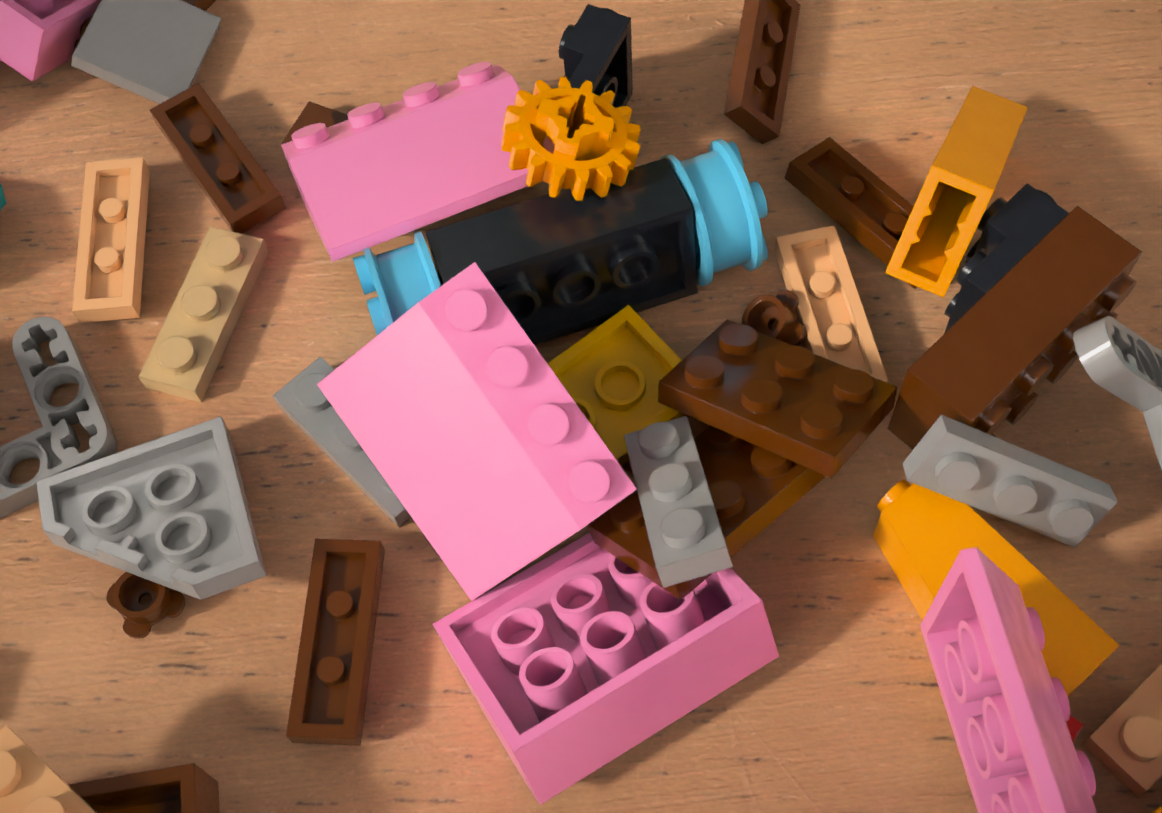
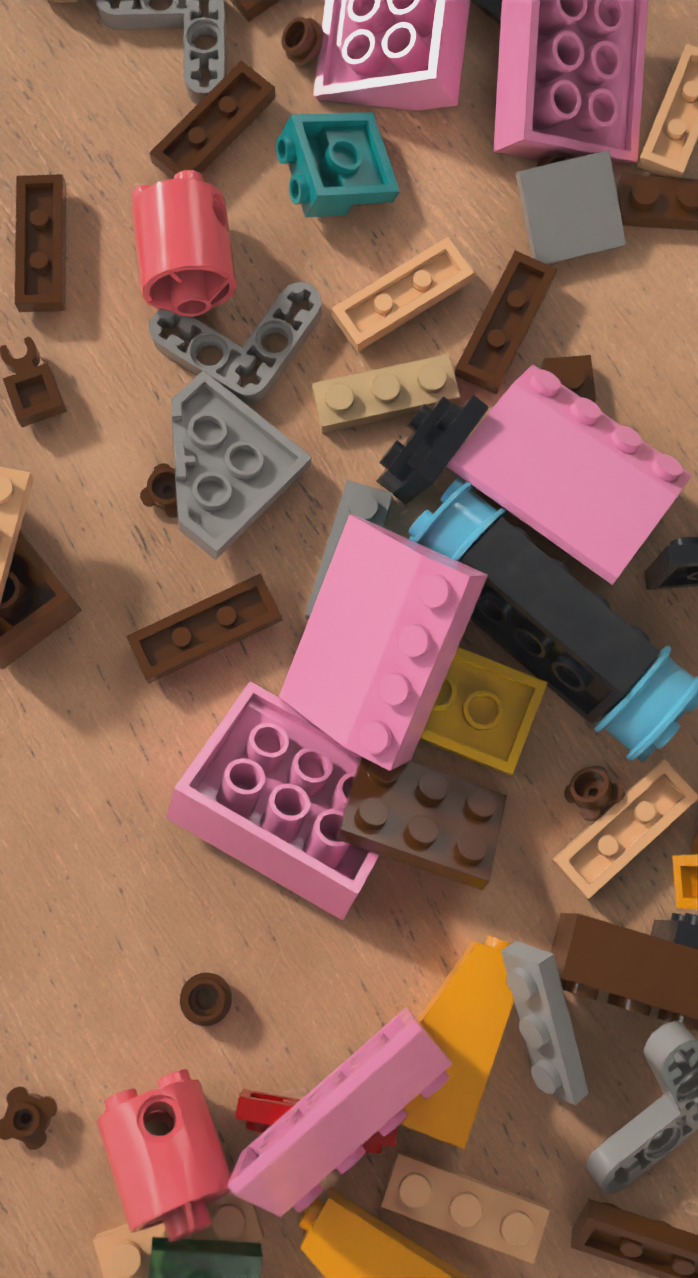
camera: 55 degrees right, 15 degrees up
light orange gear [501,77,641,201] -> none
light grey plate [624,415,733,588] -> none
reddish brown plate [658,319,898,478] -> none
none -> black plate [376,395,490,505]

